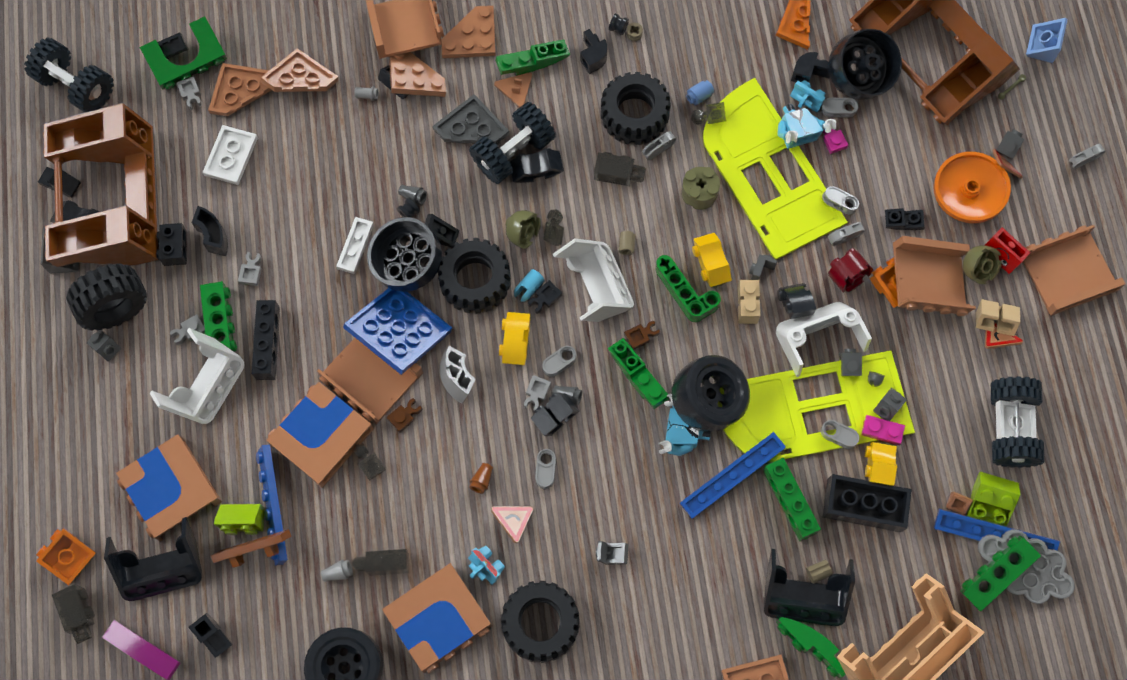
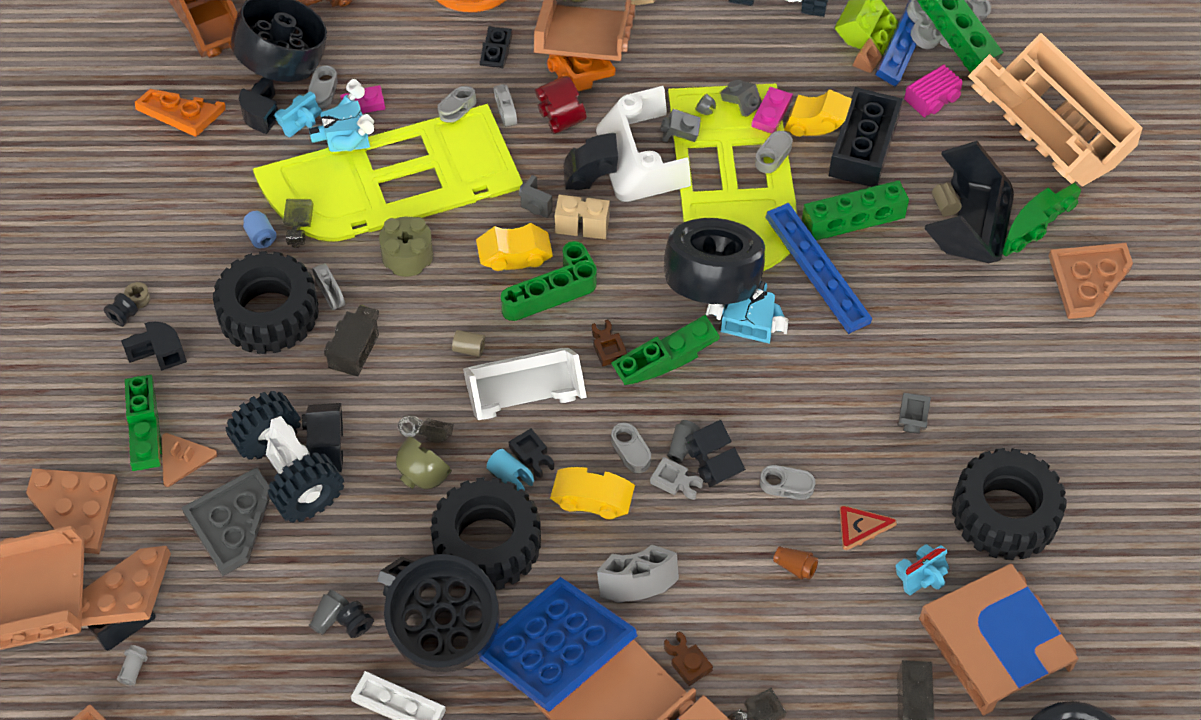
camera: 85 degrees left, 15 degrees down
none -> dark pink brick [904,64,963,118]

